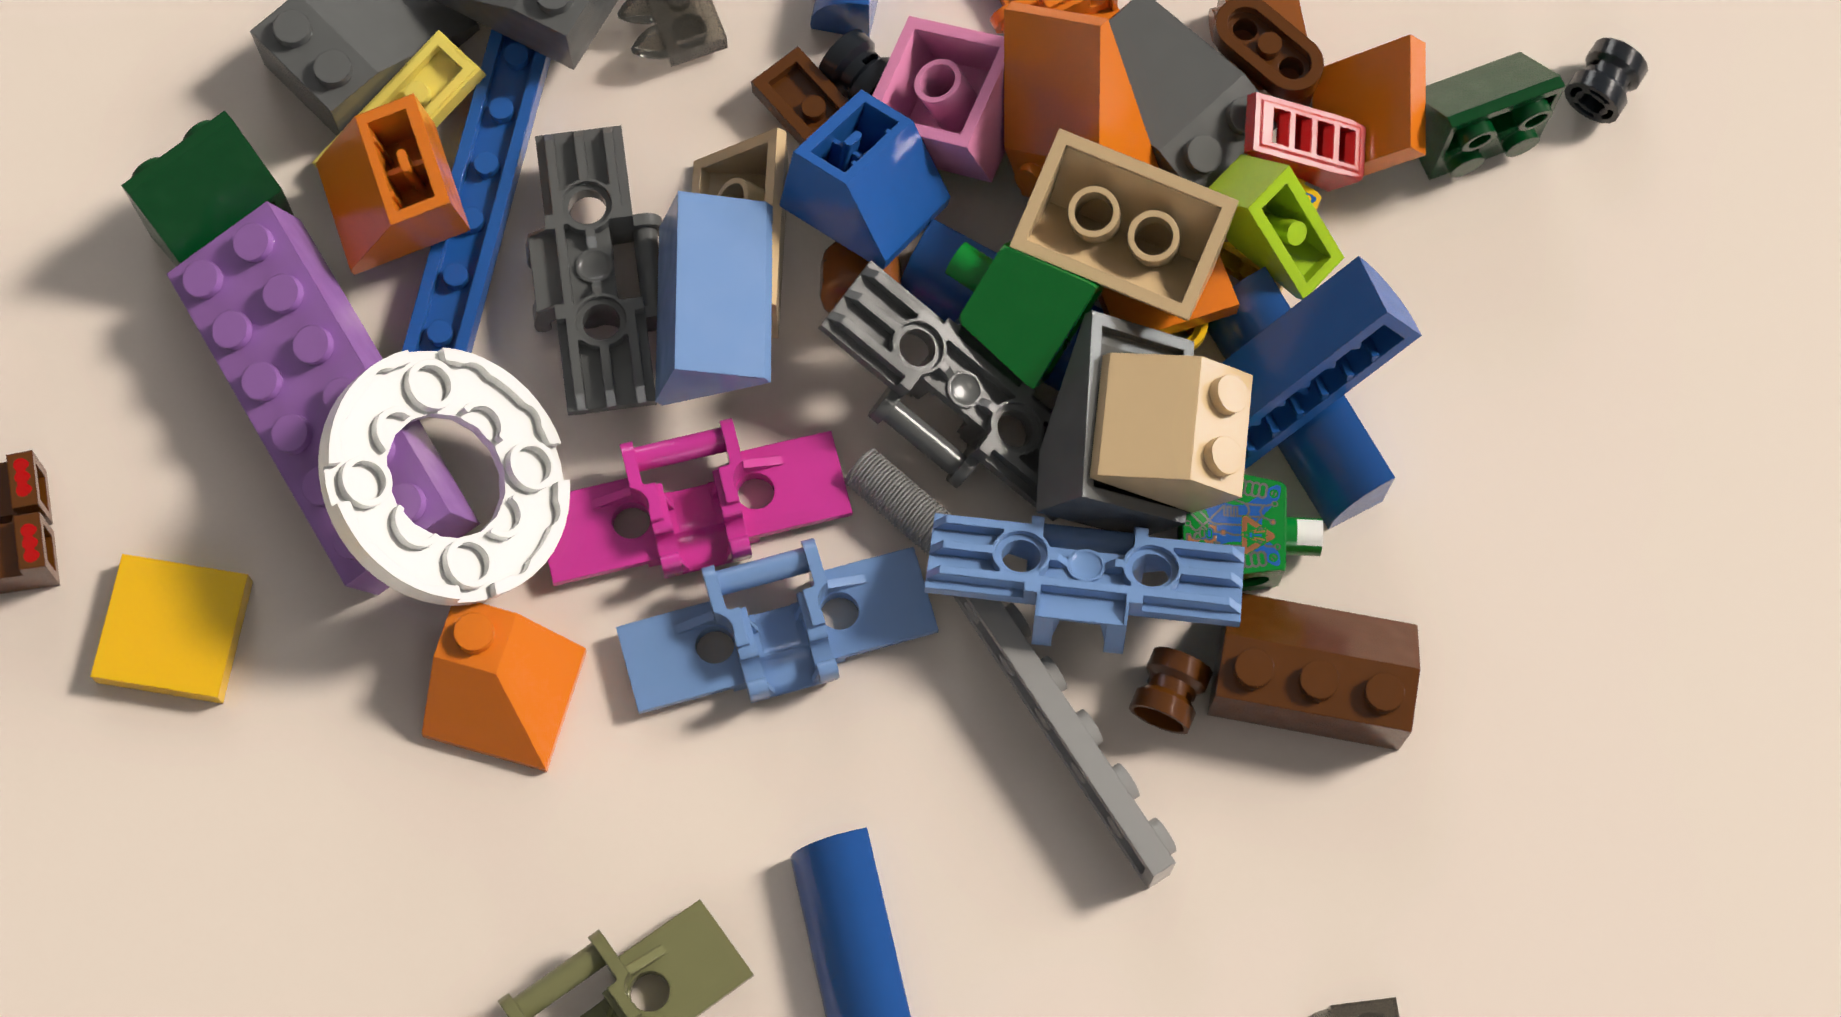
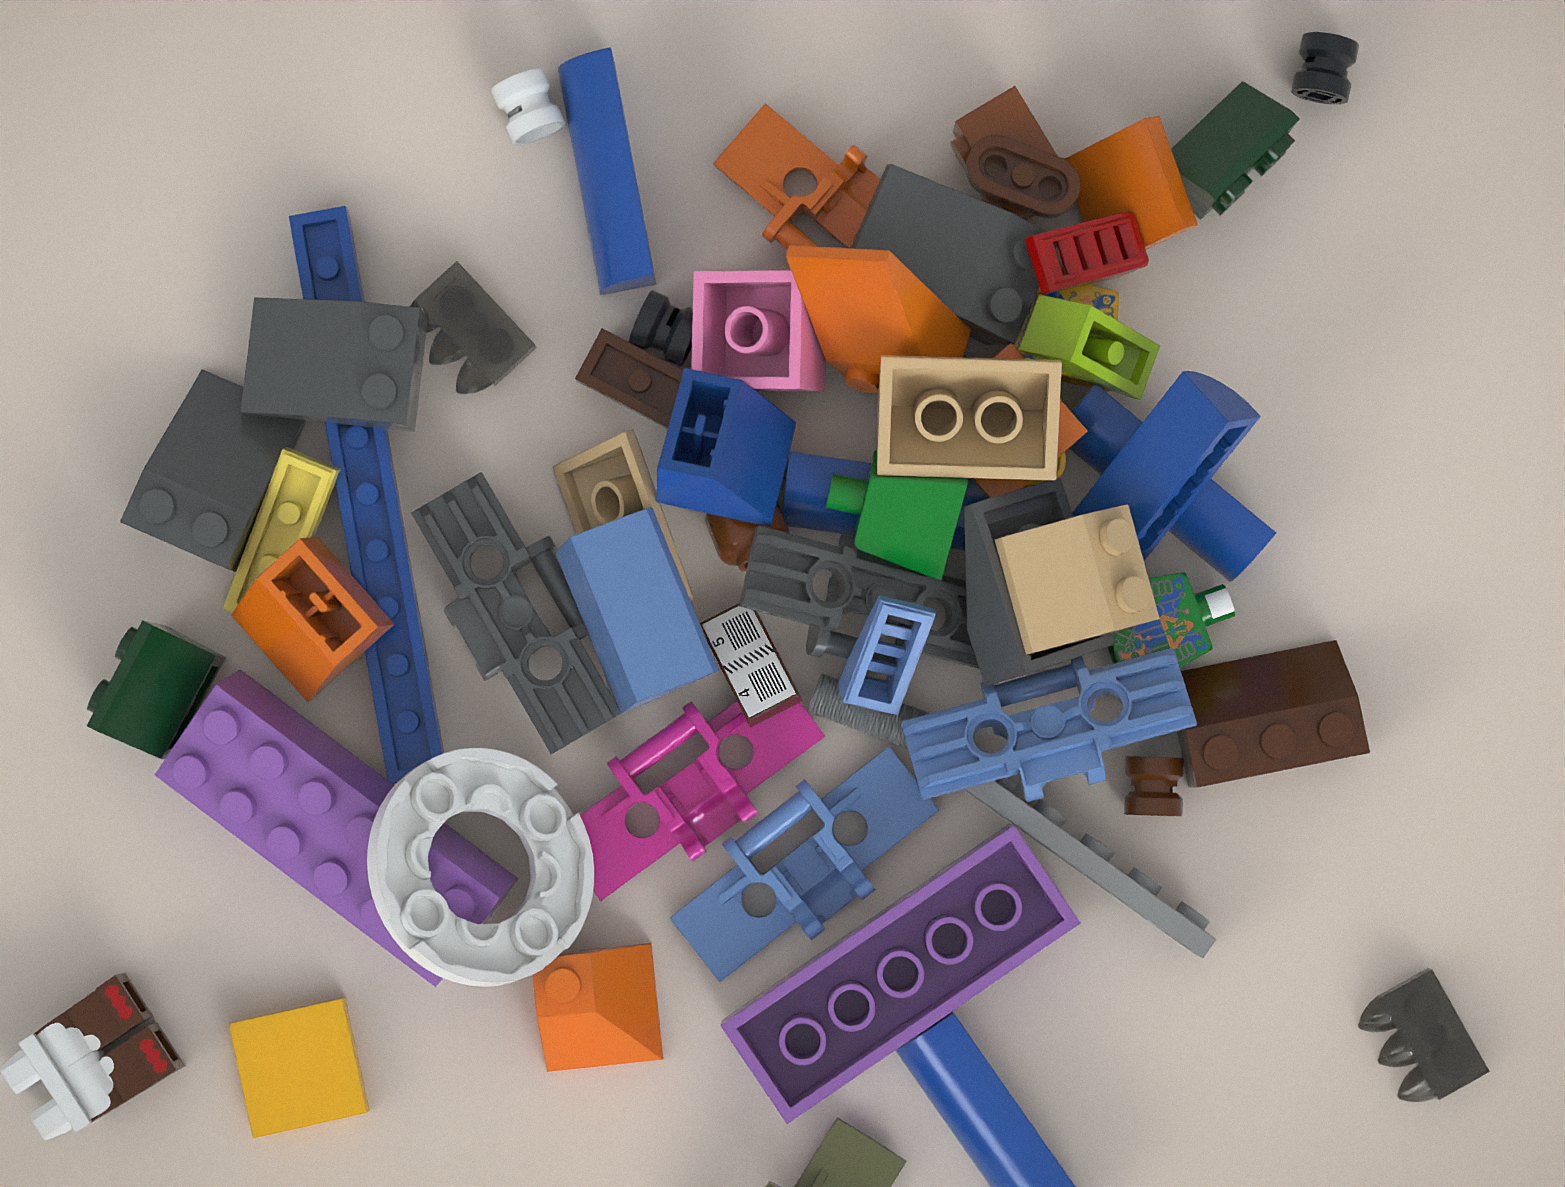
camera: 15 degrees left, 15 degrees up
none -> white tile [700,603,802,727]
none -> medium lavender brick [720,824,1081,1124]
none -> medium blue slope [838,595,936,715]

